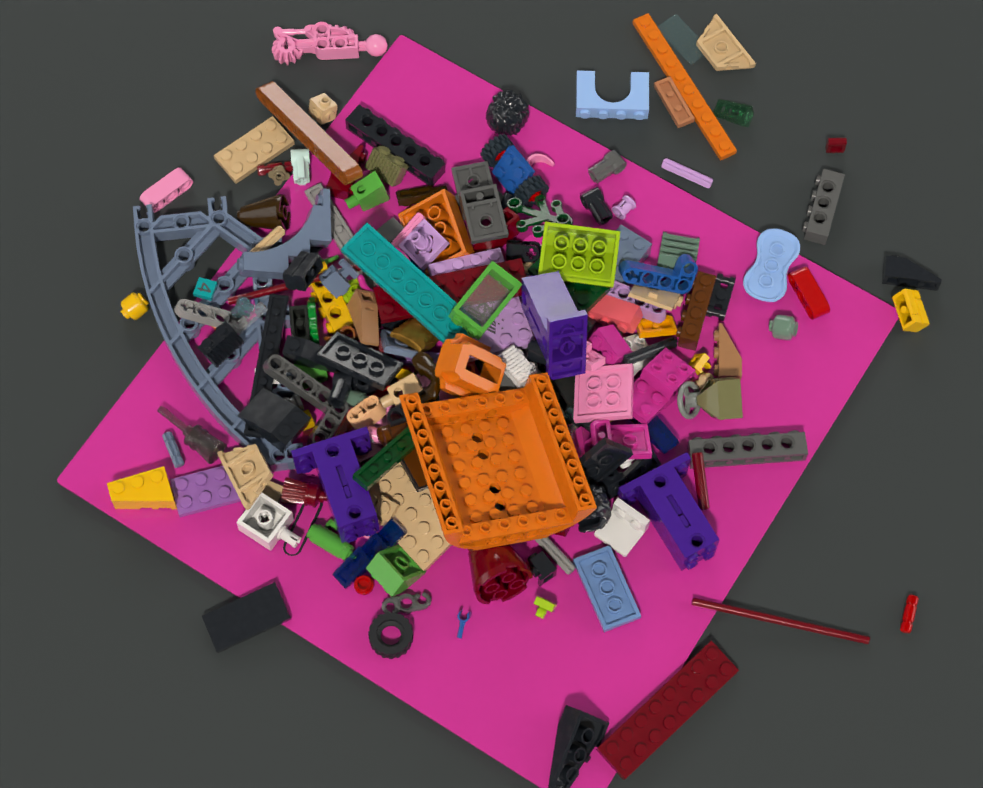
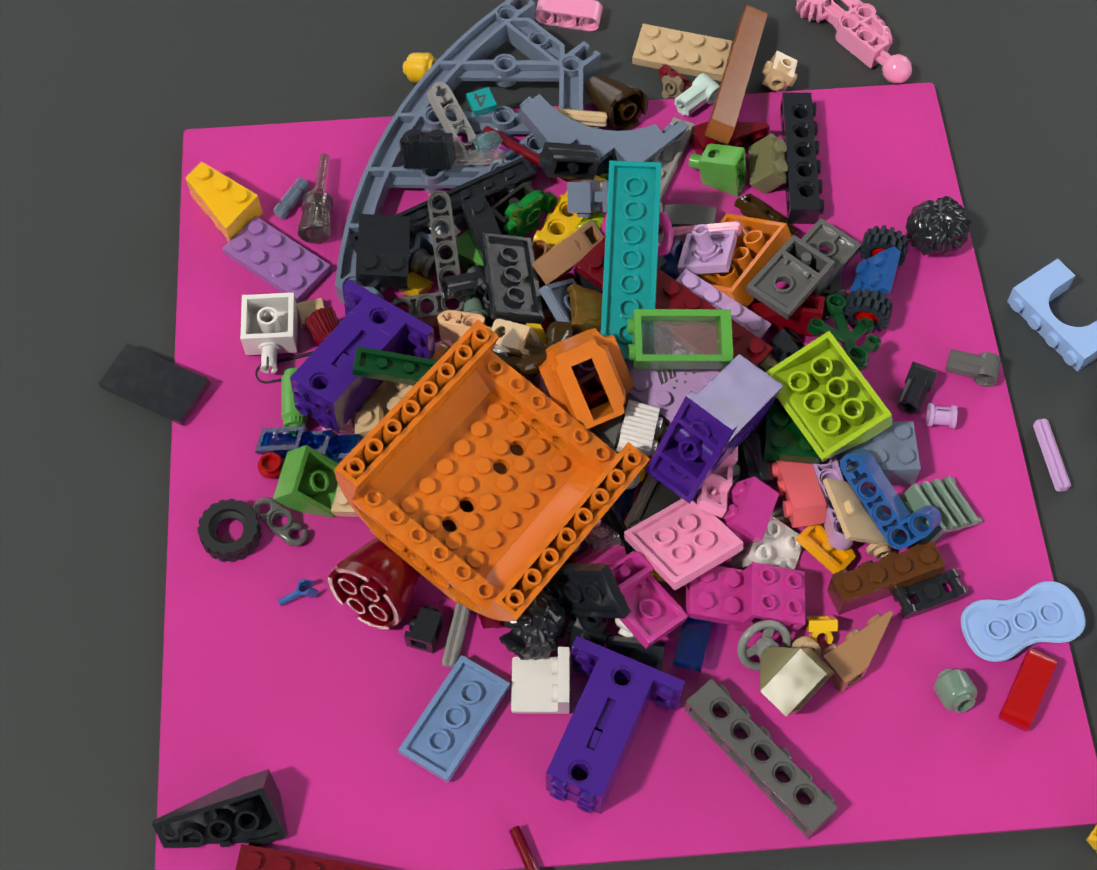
camera: 55 degrees right, 5 degrees down
tan wing [217,444,274,510] -> none
bright pink helmet [526,154,555,167] -> none
lime tile [534,596,557,619] -> none
black axle [622,337,678,364] -> none
dark red axle [692,452,710,510] -> none

